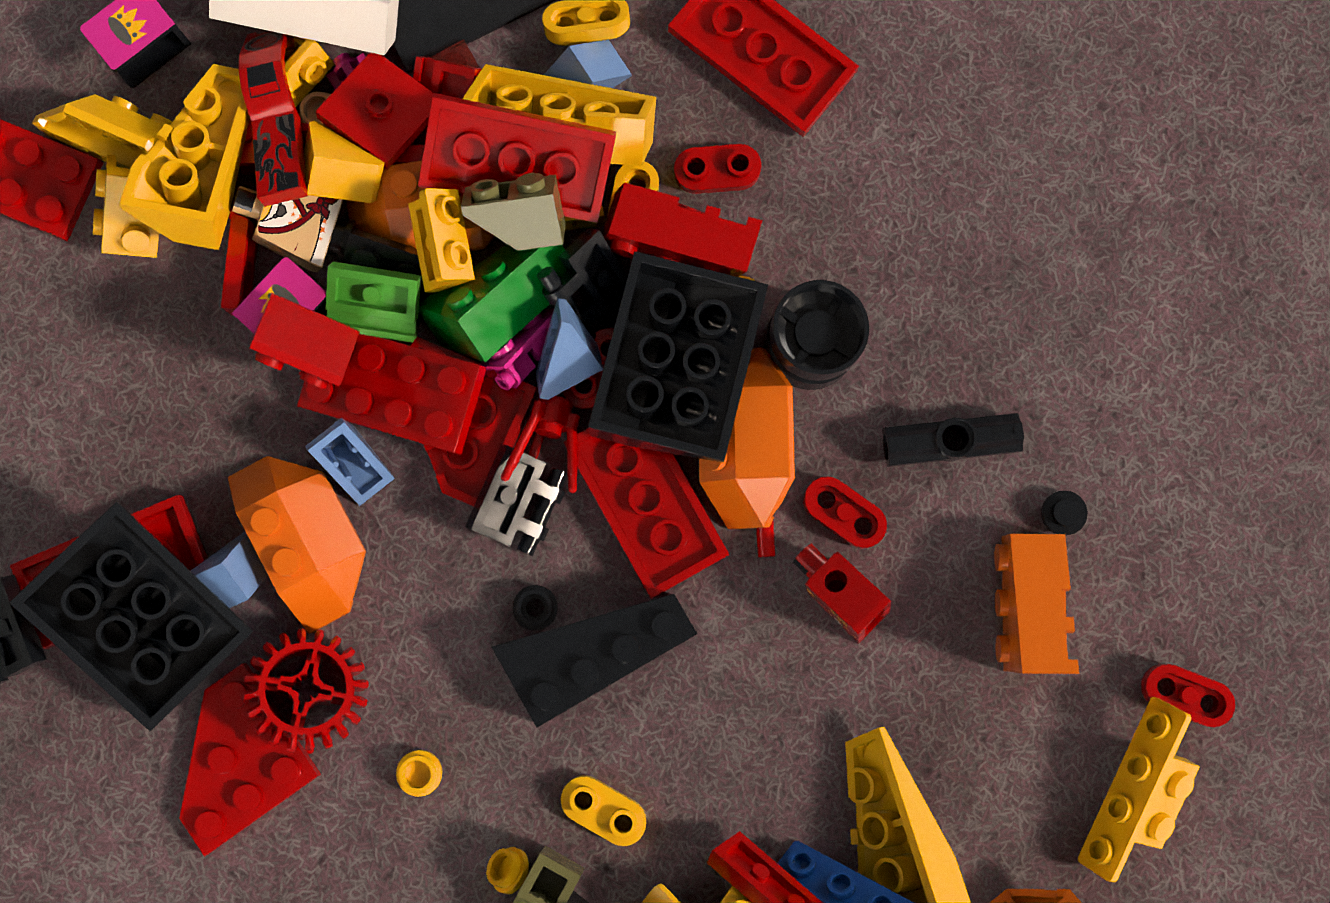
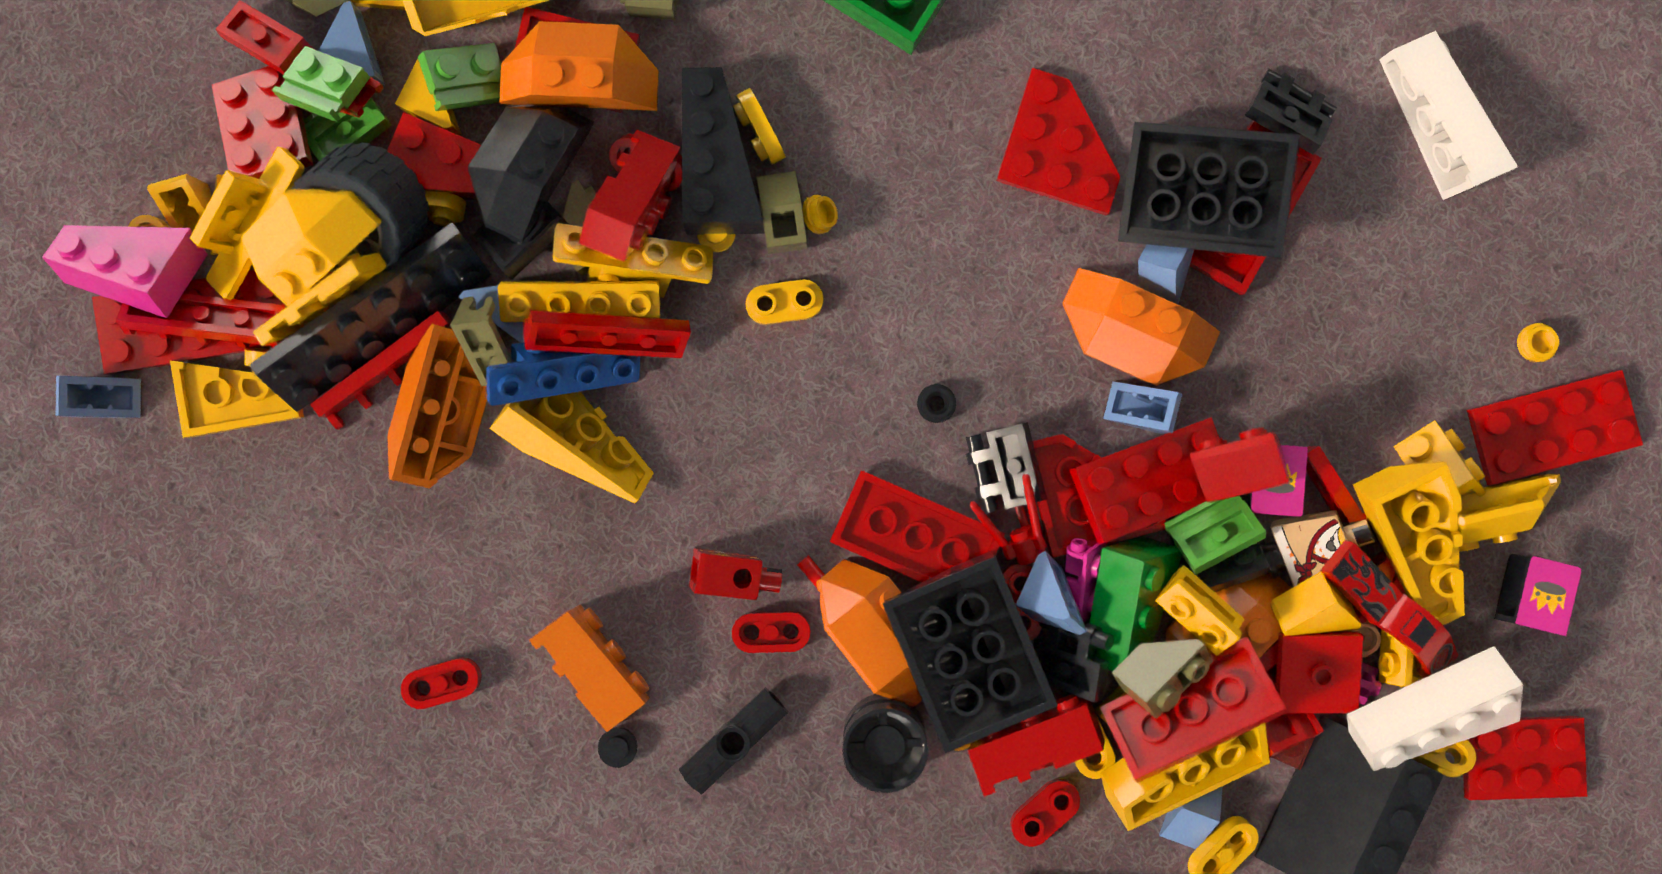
camera: 140 degrees right, 5 degrees up
red gear [242,628,369,754] -> none
yellow plate [396,750,442,797] -> none
black wedge [491,594,697,727] -> none
yellow bracket [1078,697,1200,883] -> none

